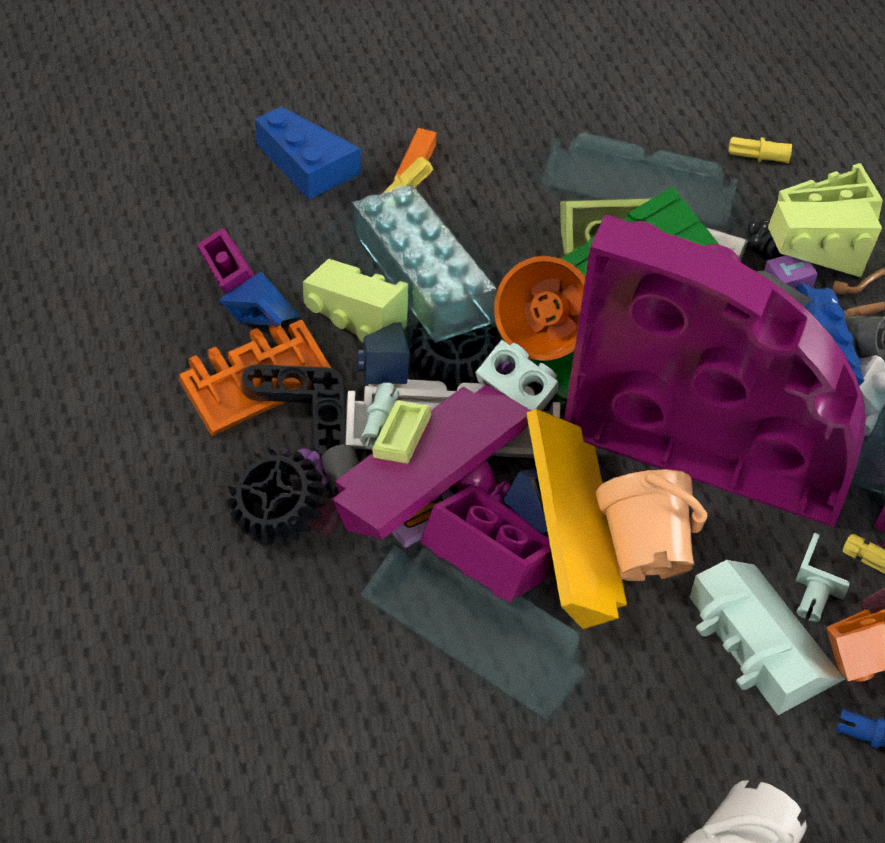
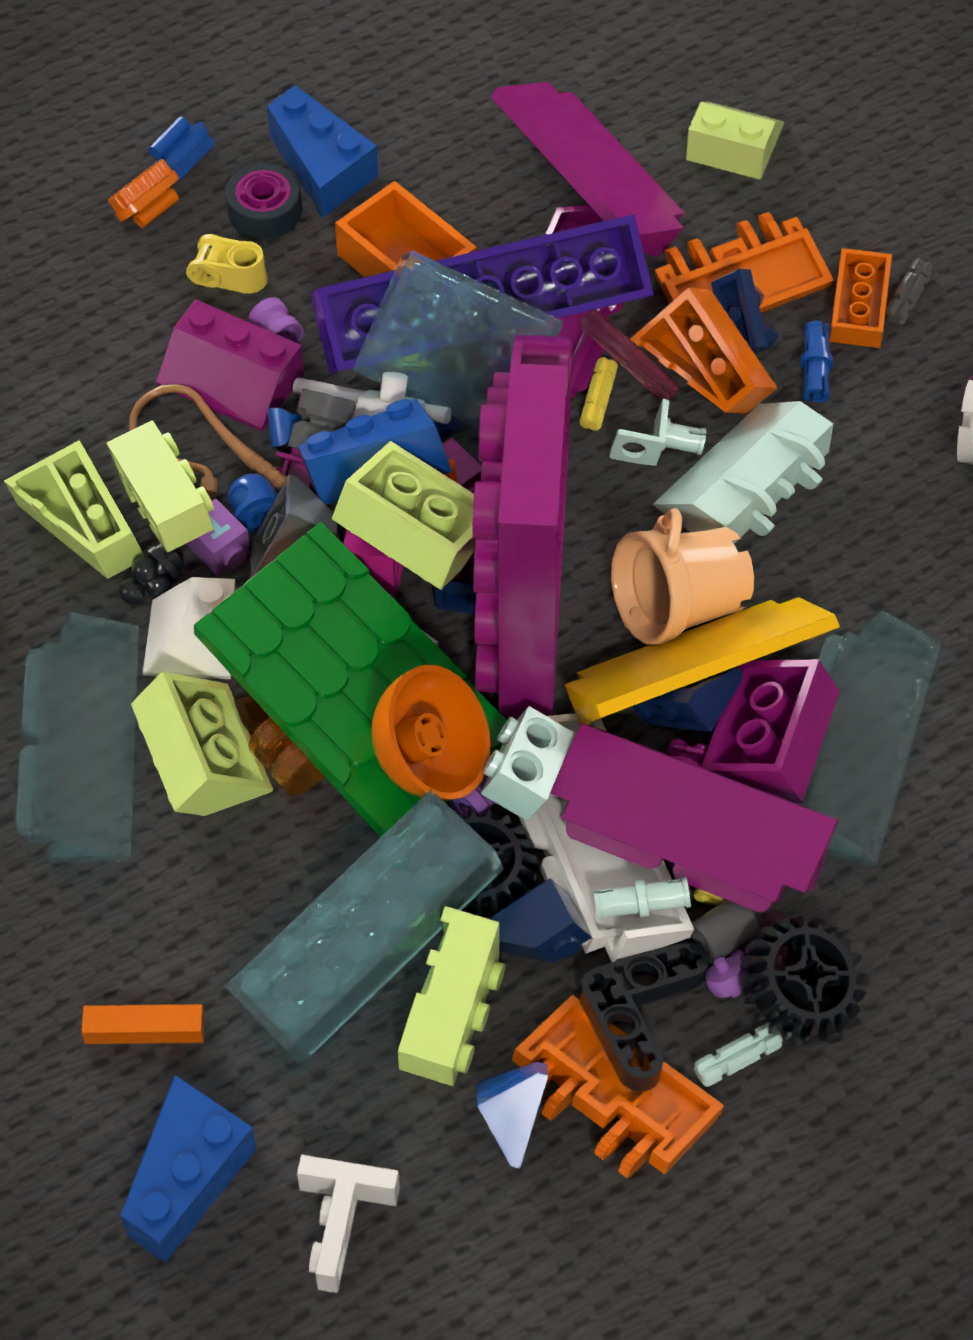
camera: 105 degrees left, 5 degrees up
magenta brick [197,229,255,294] -> none
yellowish green tile [372,400,431,464] -> none
light yellow axle [377,157,433,213] -> none
none -> white bracket [297,1155,400,1293]
none -> light aqua axle [694,1023,783,1086]

